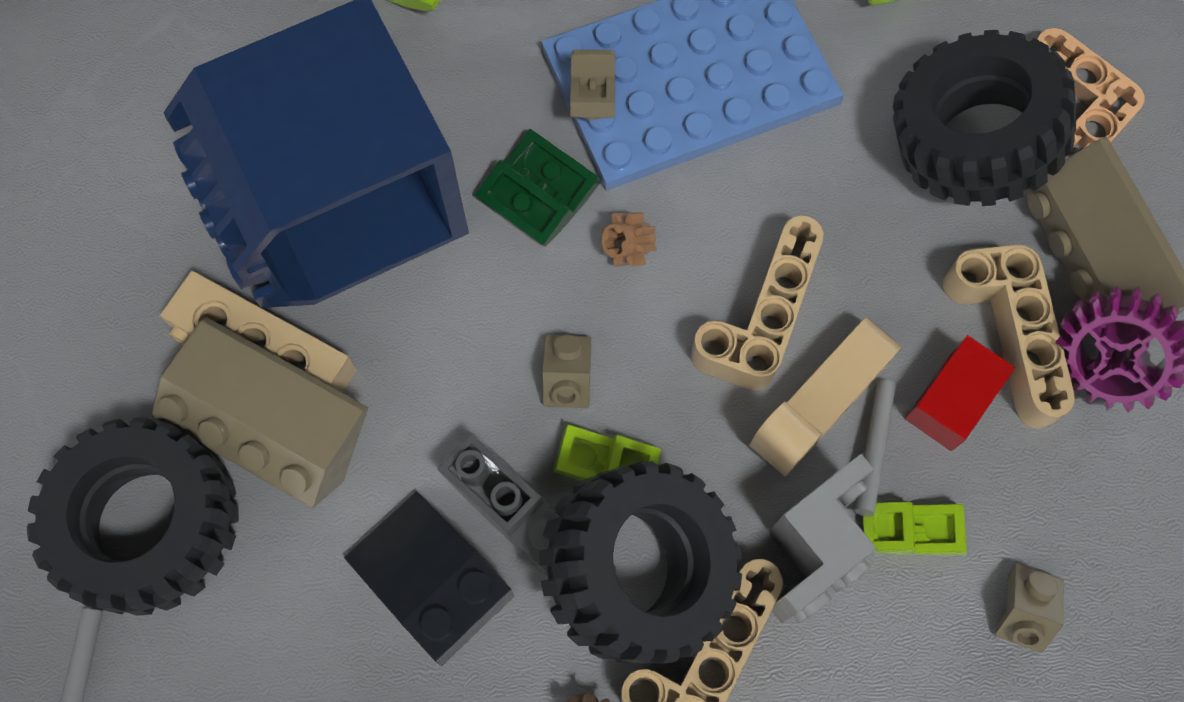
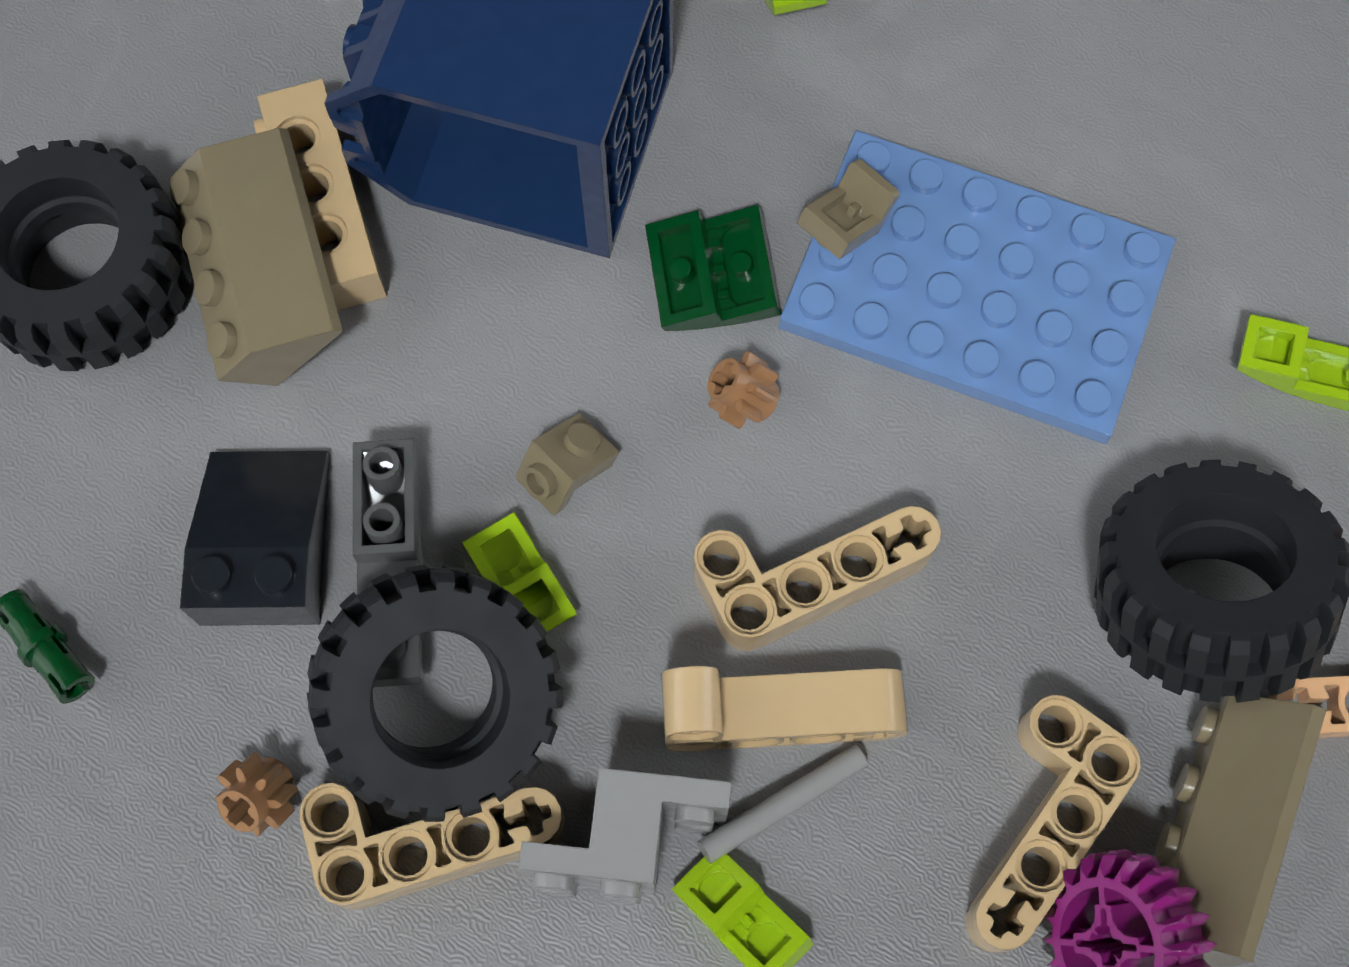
camera: 45 degrees right, 0 degrees up
red panel [905,335,1016,451] -> none

